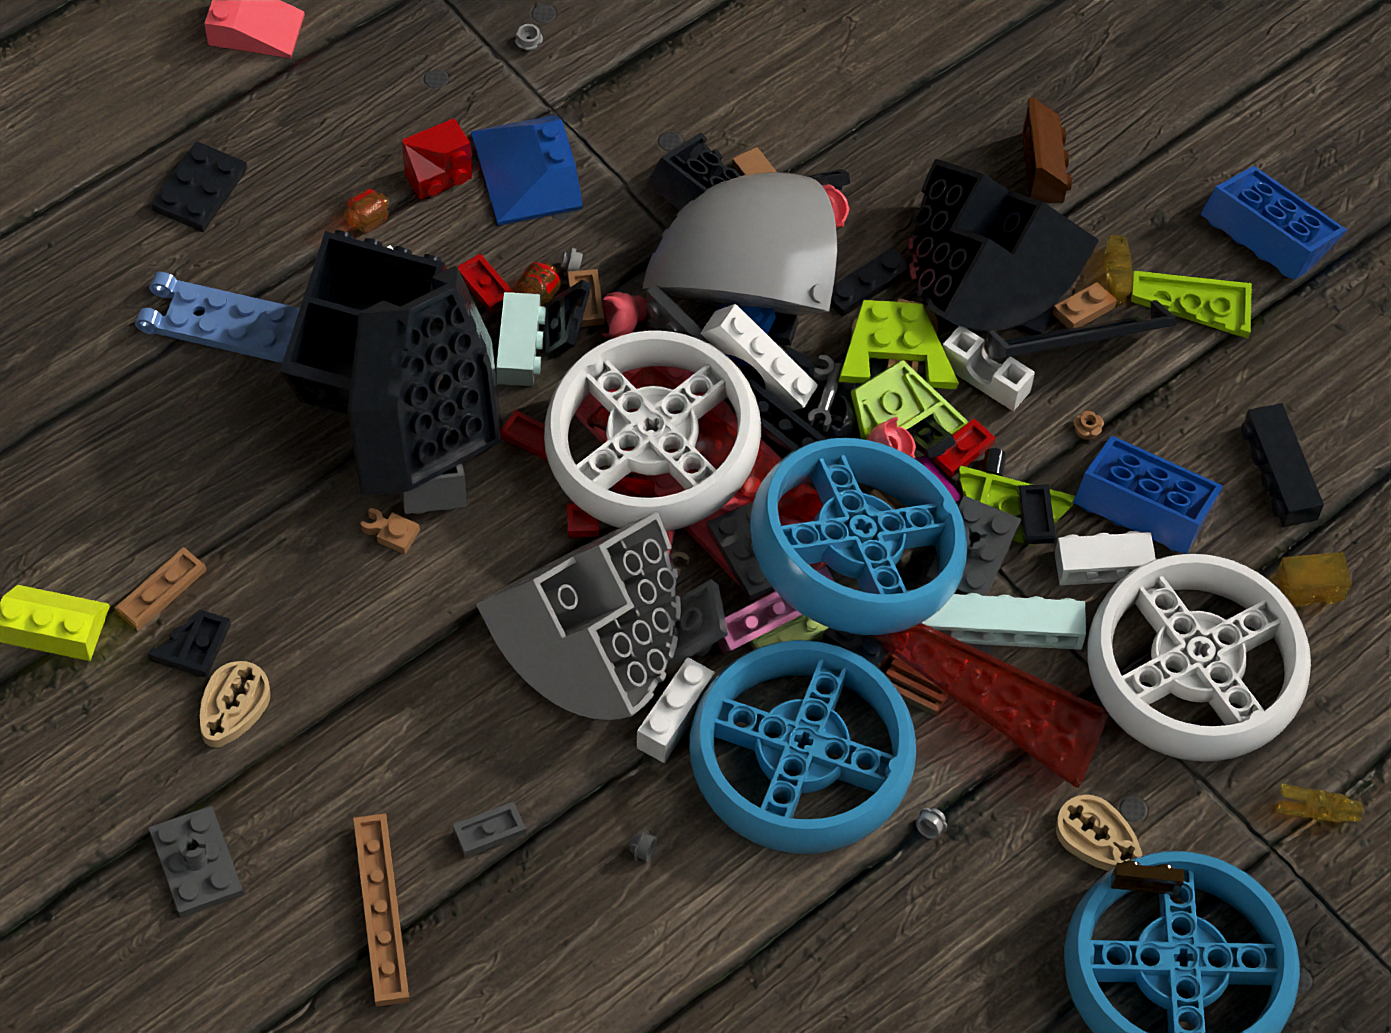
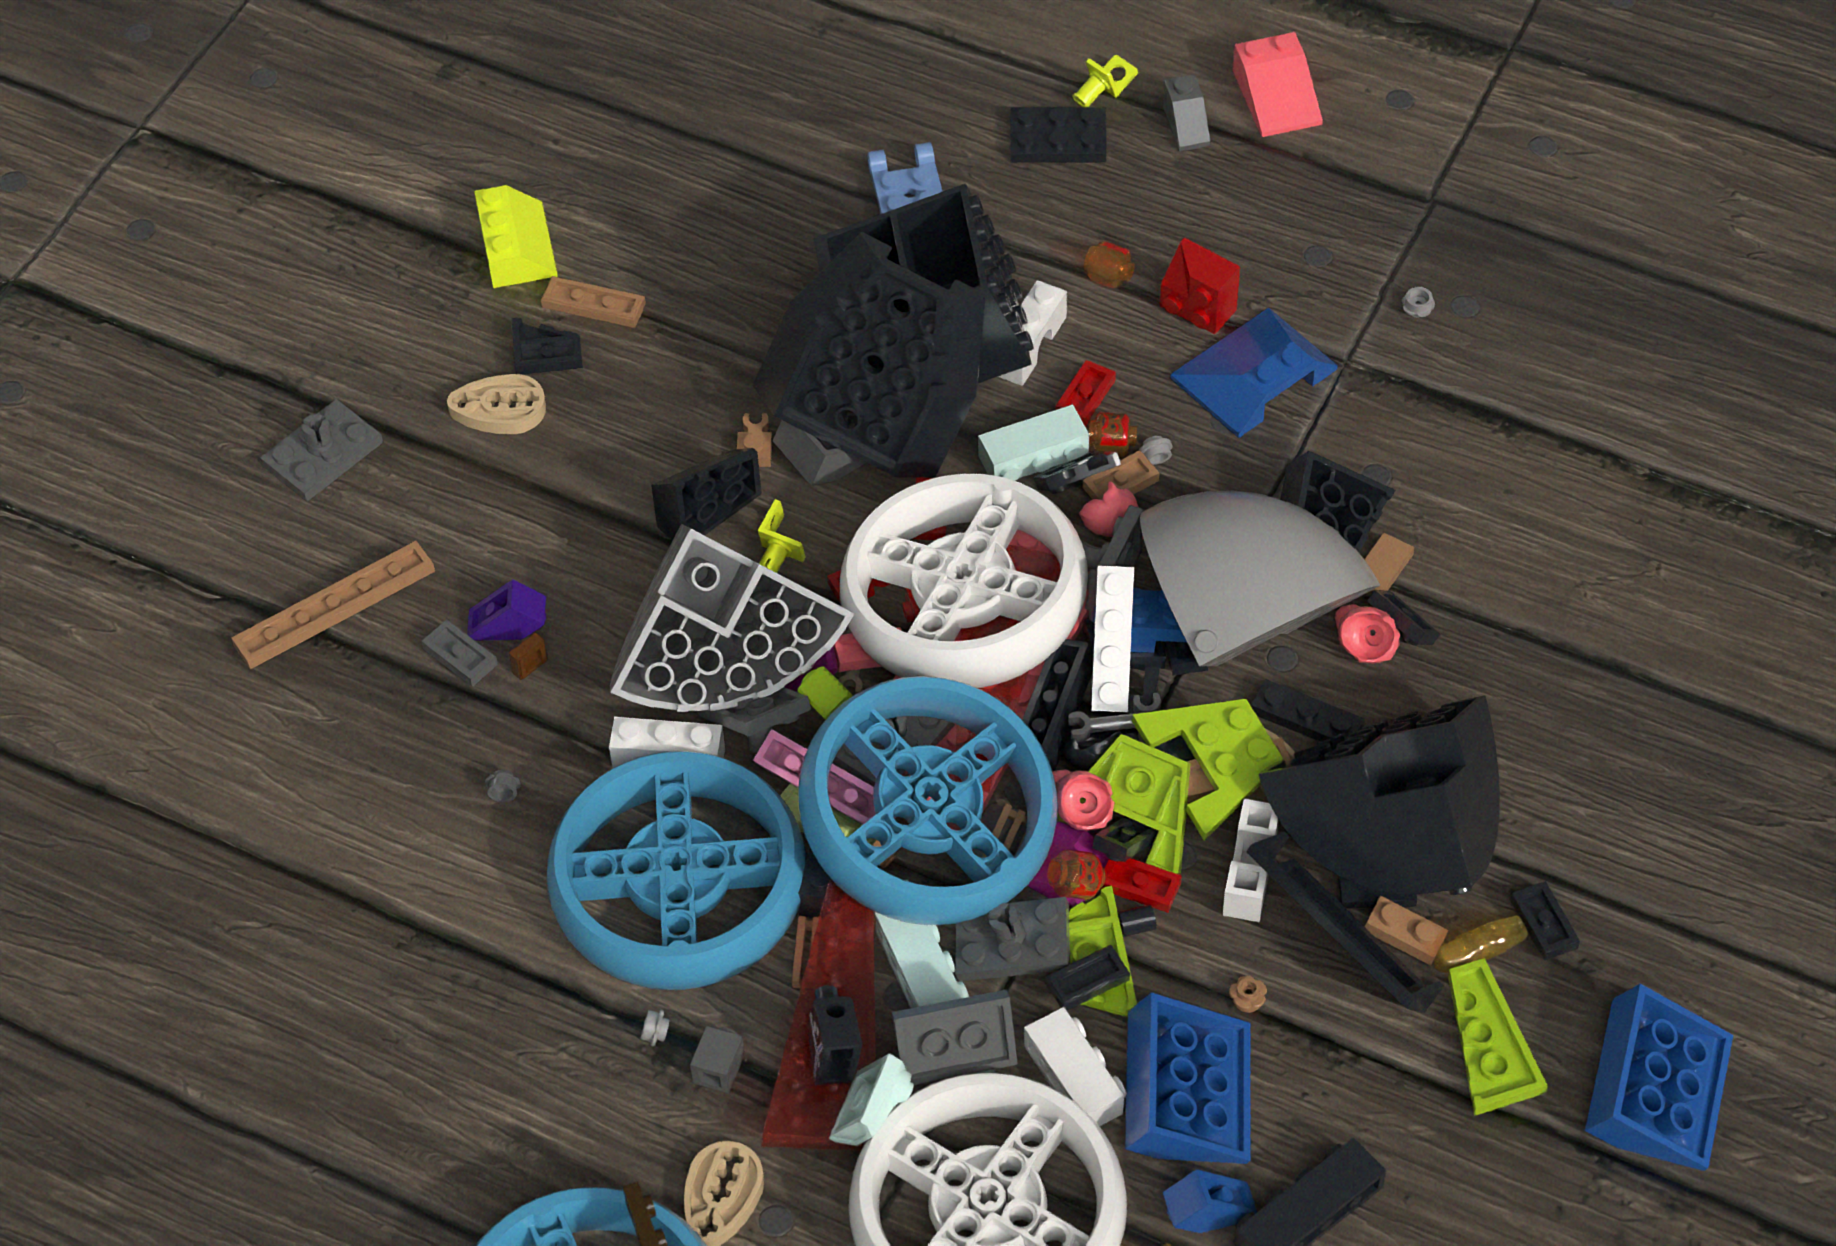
camera: 70 degrees right, 5 degrees down
reddish brown slope [1022,98,1072,203] -> none
none -> dark purple slope [467,579,546,641]
none -> reddish brown tile [509,632,548,680]
none -> black wedge [651,448,762,541]
none -> dark grey brick [690,1026,745,1093]
none -> neon yellow bracket [758,499,806,573]
none -> lime brick [797,667,853,720]
none -> black torso [807,985,862,1085]
none -> light aqua slope [829,1054,914,1146]
none -> dark grey plate [892,990,1018,1085]
none -> clear orange head [1047,849,1106,900]
none -> neon yellow bracket [1072,55,1138,107]
none -> slope [1163,74,1210,151]
none -> blue slope [1163,1169,1257,1233]
none -> black plate [1510,881,1580,961]

